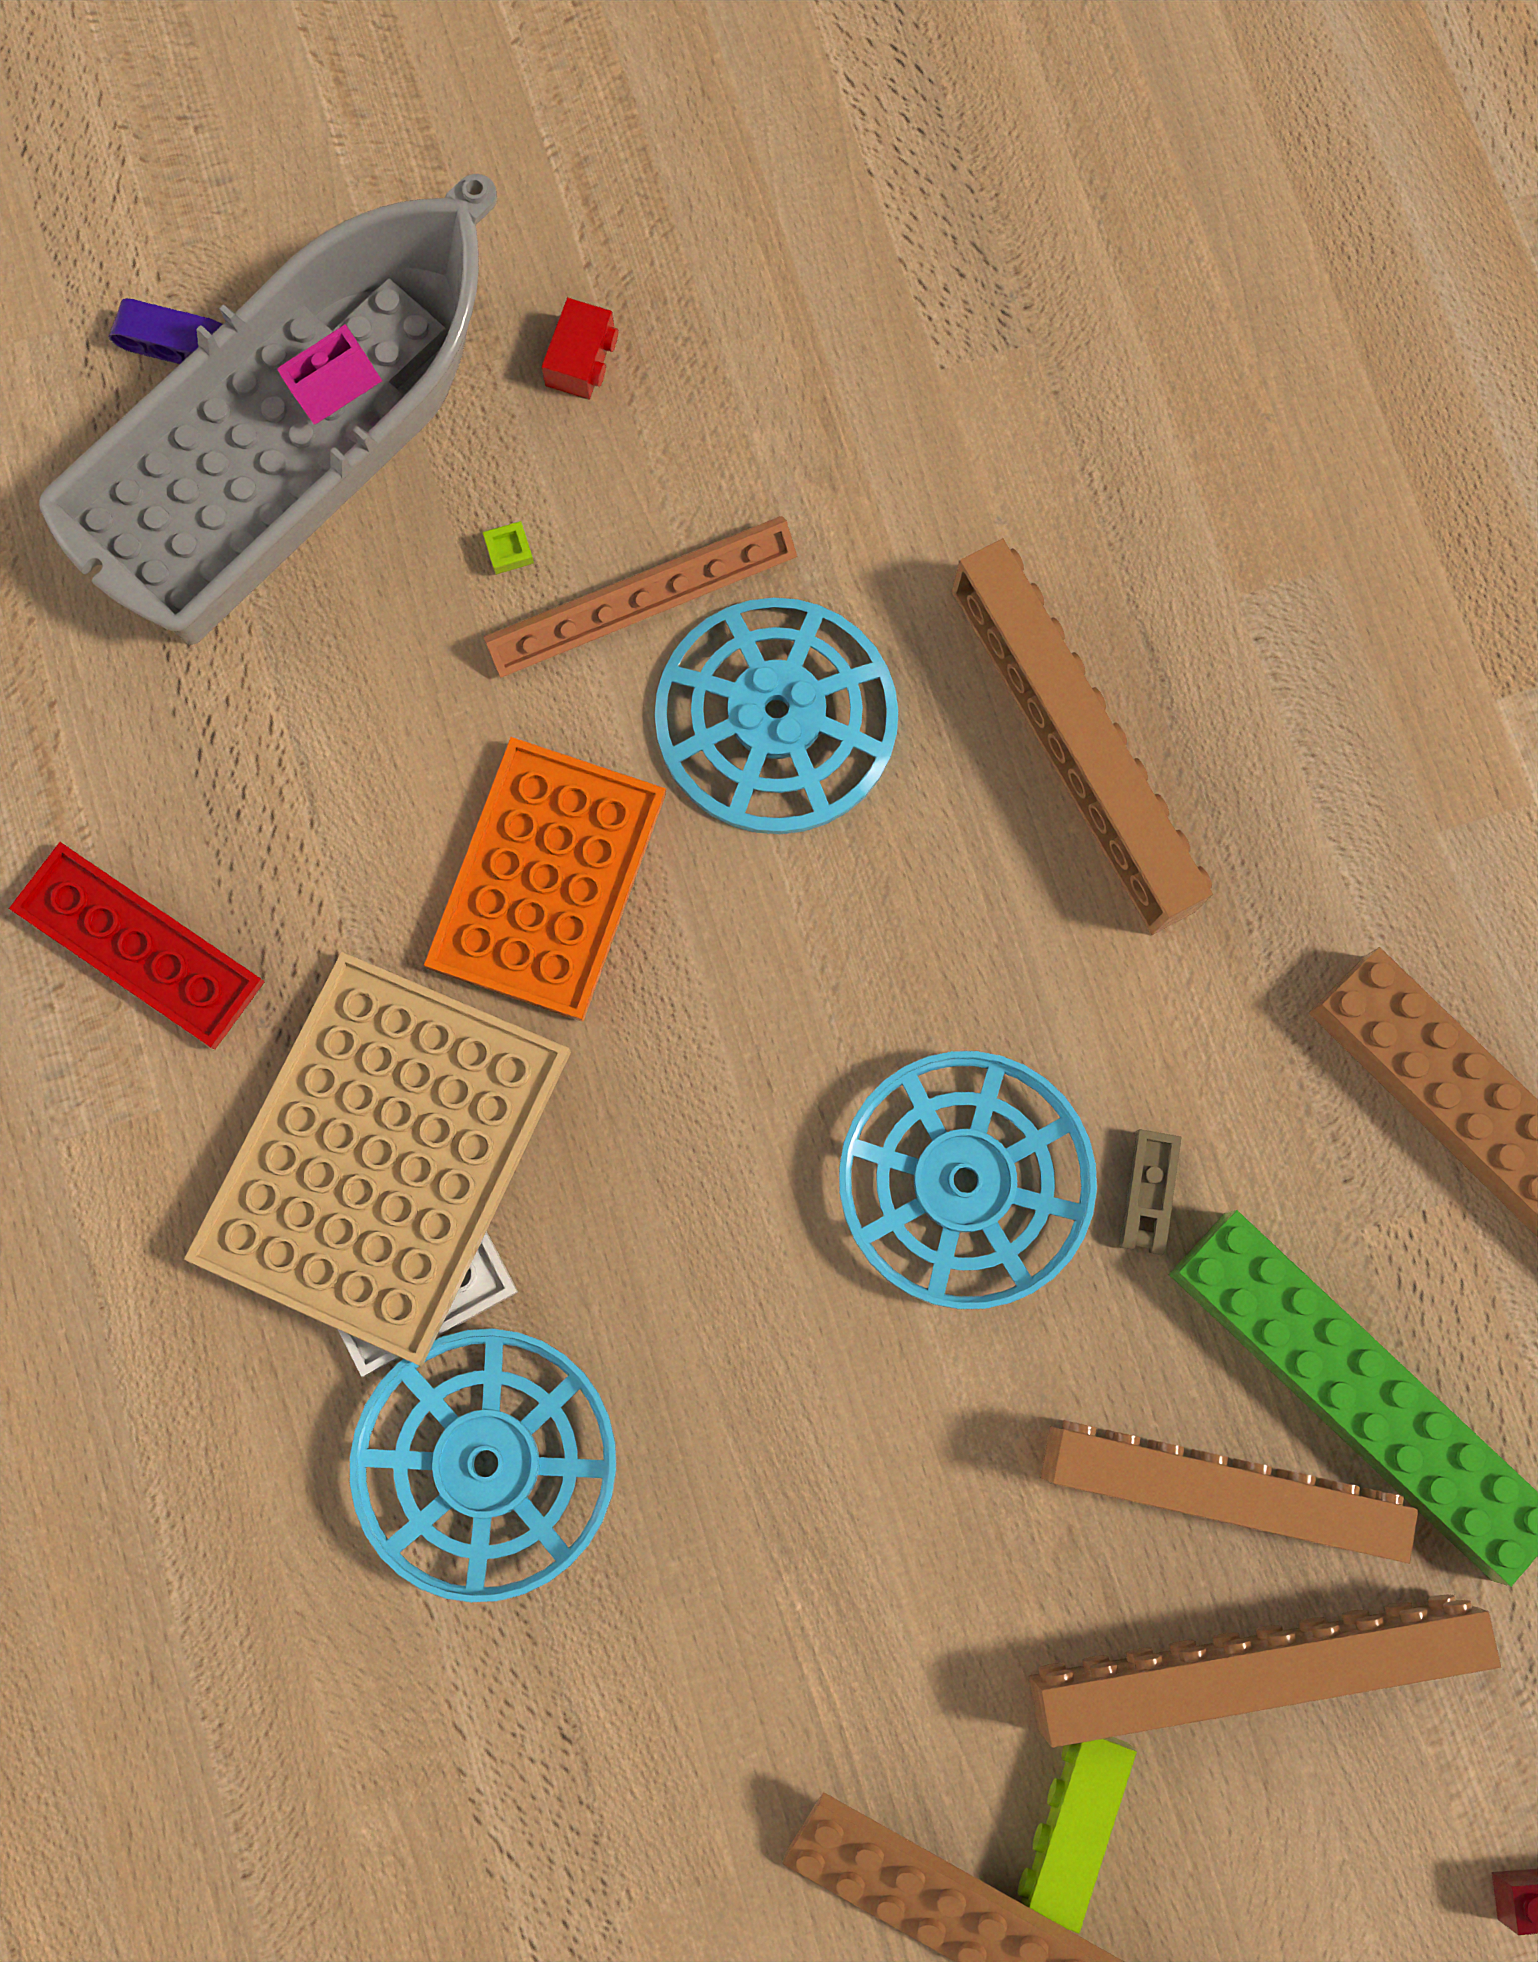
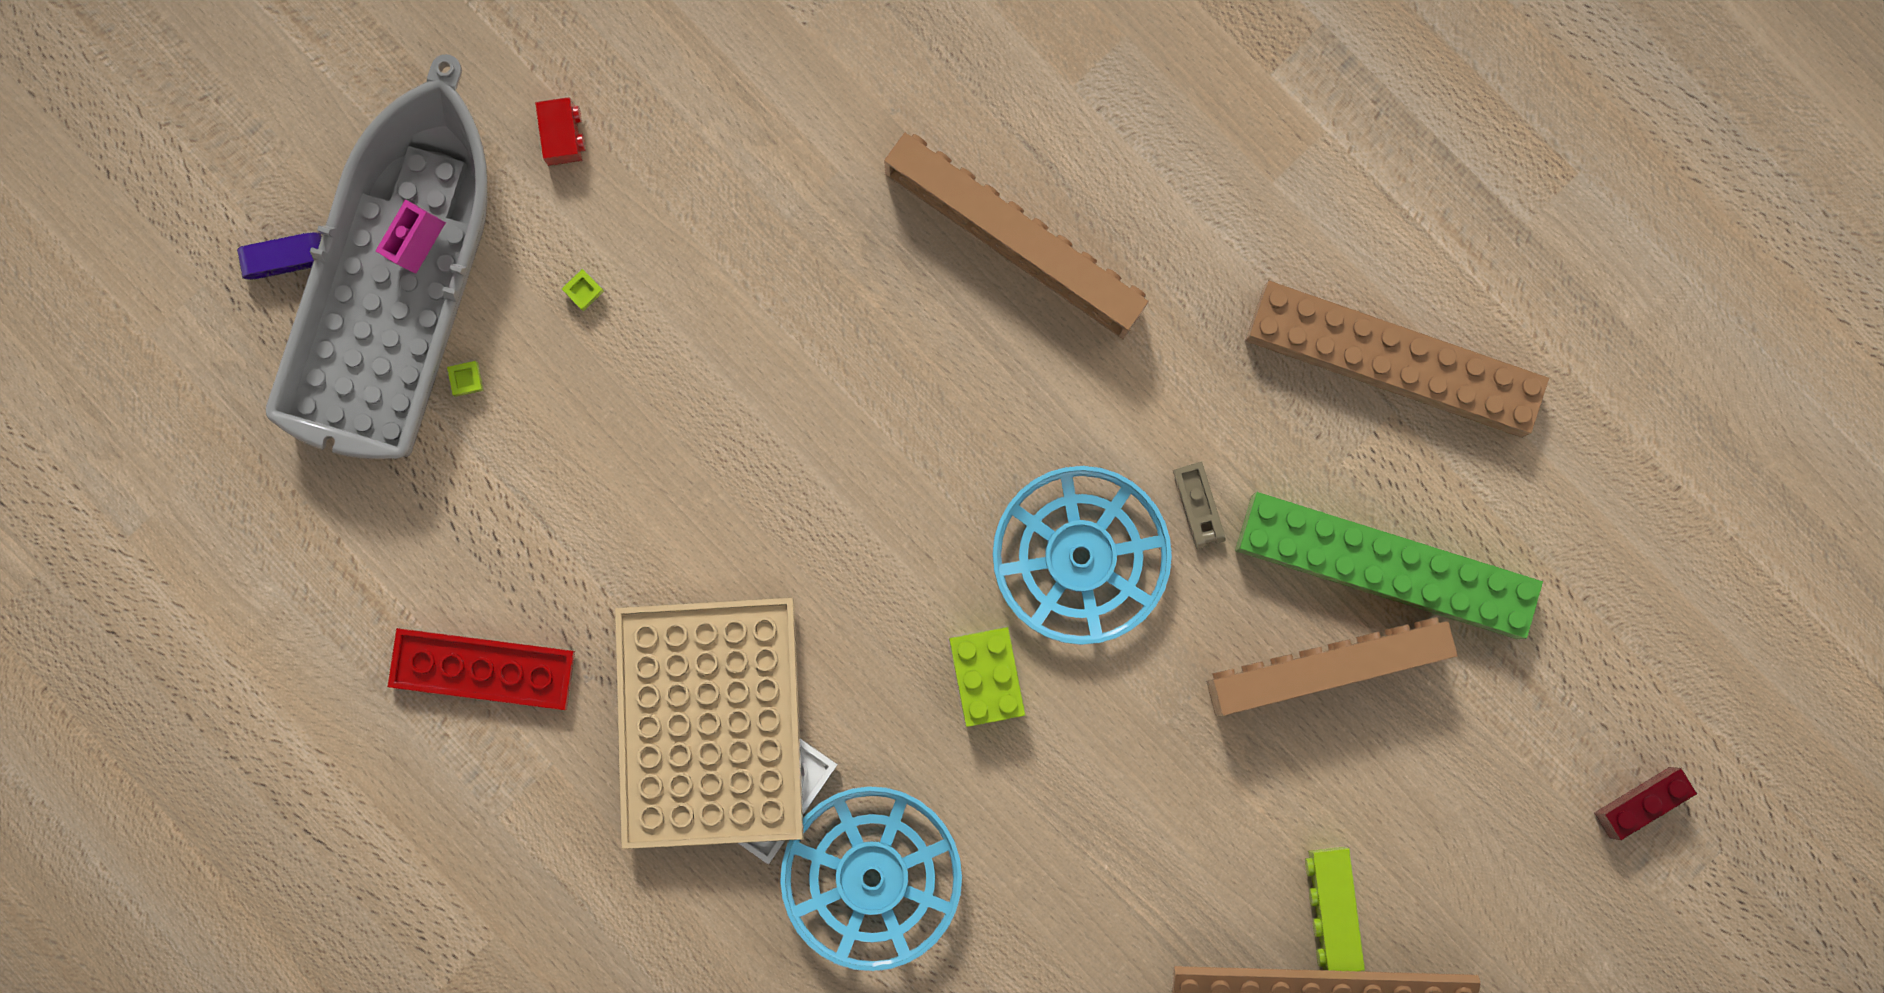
camera: 25 degrees left, 5 degrees up
orange plate [424,737,666,1022] -> none
nougat plate [483,516,797,678] -> none
medium azure dish [655,597,898,834] -> none
medium nougat brick [1028,1595,1501,1748] -> none
none -> lime plate [447,361,484,397]
none -> lime brick [949,627,1025,727]

